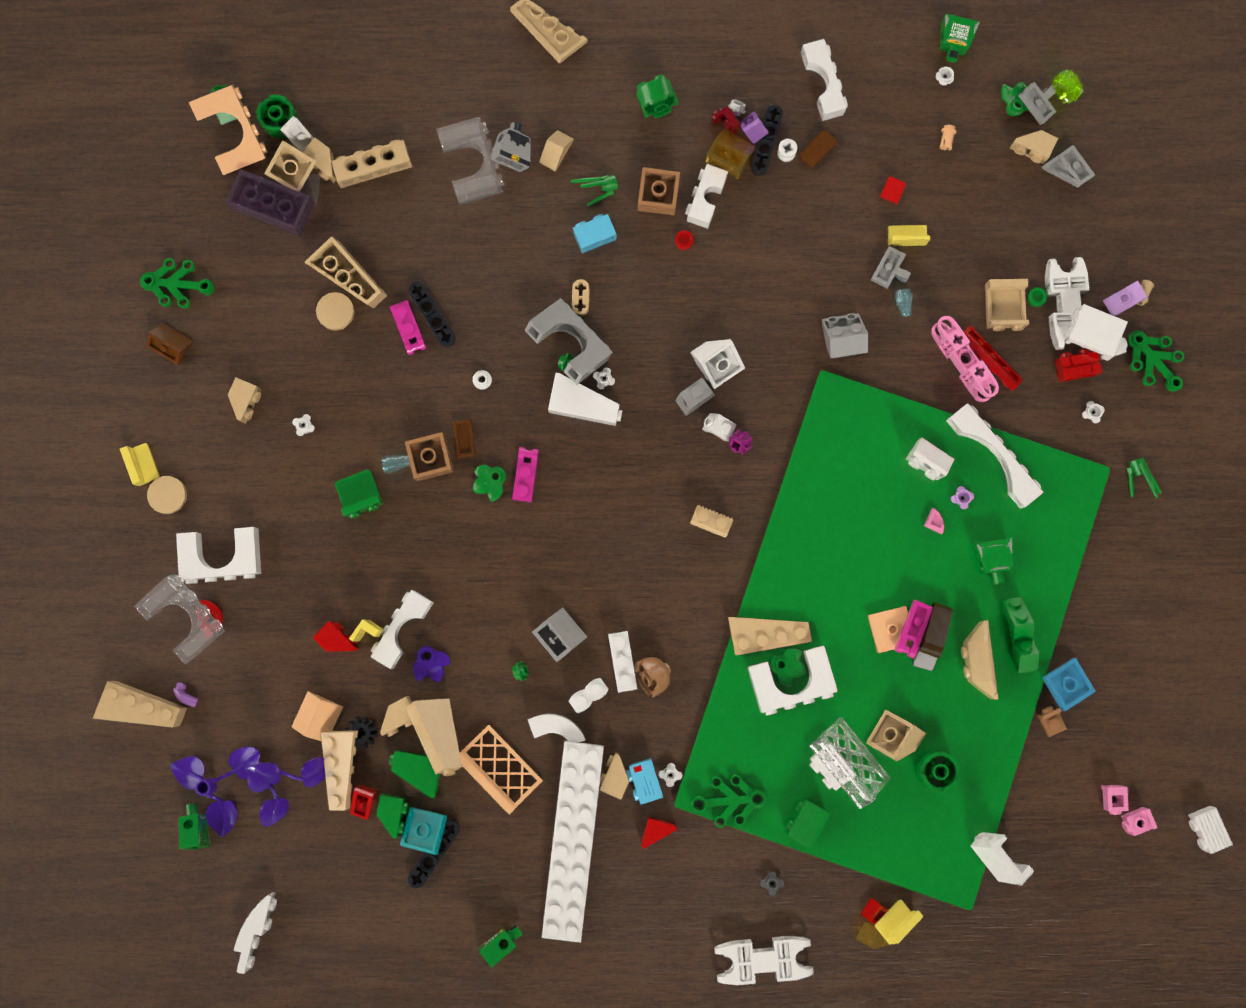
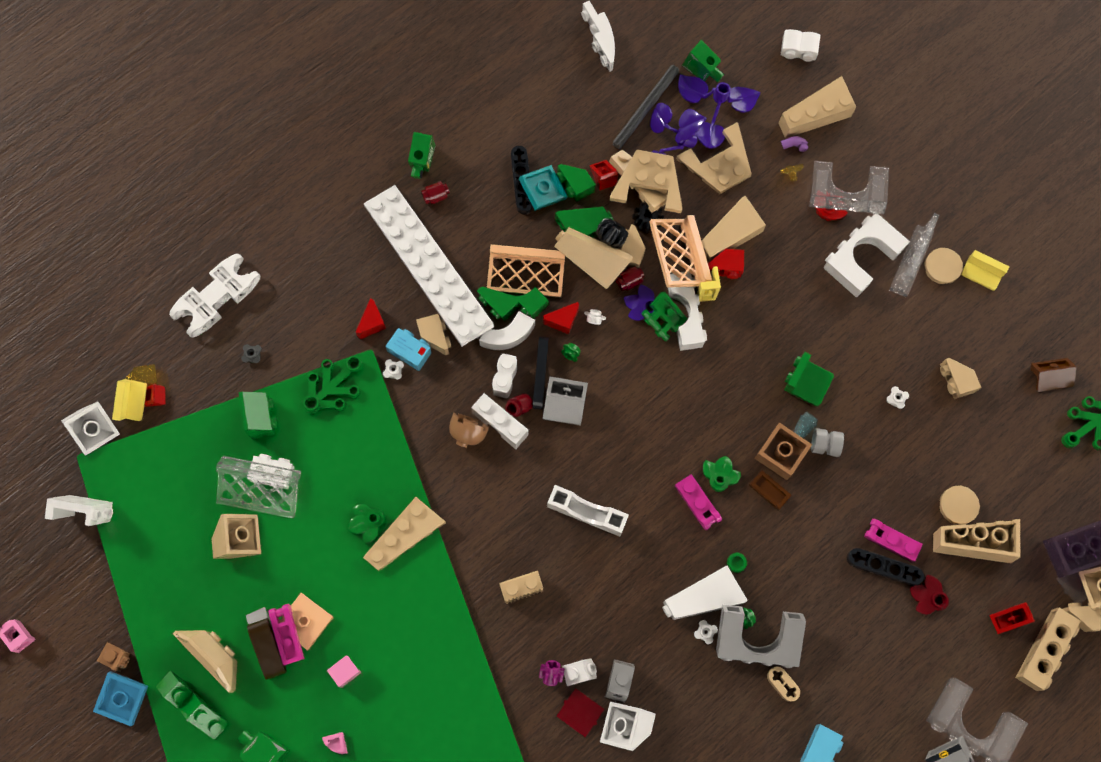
camera: 135 degrees right, 10 degrees down
light nougat slope [292,691,343,741] -> none
white plate [473,370,492,390] -> none
white arch [747,646,838,715] -> none
green brick [916,750,961,792] -> none
none -> white slope [61,402,120,456]
none -> bright pink panel [327,656,361,688]
none -> dark red brick [421,181,450,205]
none -> green arch [477,287,550,321]
none -> dark red brick [505,393,533,417]
none -> black beam [533,337,549,409]
none -> red slope [543,302,579,334]
none -> white arch [547,485,629,537]
none -> dark red piece [556,688,604,738]
none -> white plate [584,309,606,324]
none -> black gear [596,218,628,248]
none -> tan wing [609,150,682,213]
none -> dark grey axle [613,65,679,149]
none -> dark red brick [615,266,645,291]
none -> green plate [641,292,688,341]
none -> light nougat fence [649,215,712,288]
none -> tan wing [676,122,752,194]
none -> tan slope [701,196,766,263]
none -> green tile [726,552,747,573]
none -> clear yellow plant [780,164,804,181]
none -> white brick [781,29,820,62]
none -> light grey wheel [811,428,844,457]
none -> clear fence [889,213,940,297]
none -> dark red plate [910,575,949,615]
none -> red slope [989,602,1035,634]

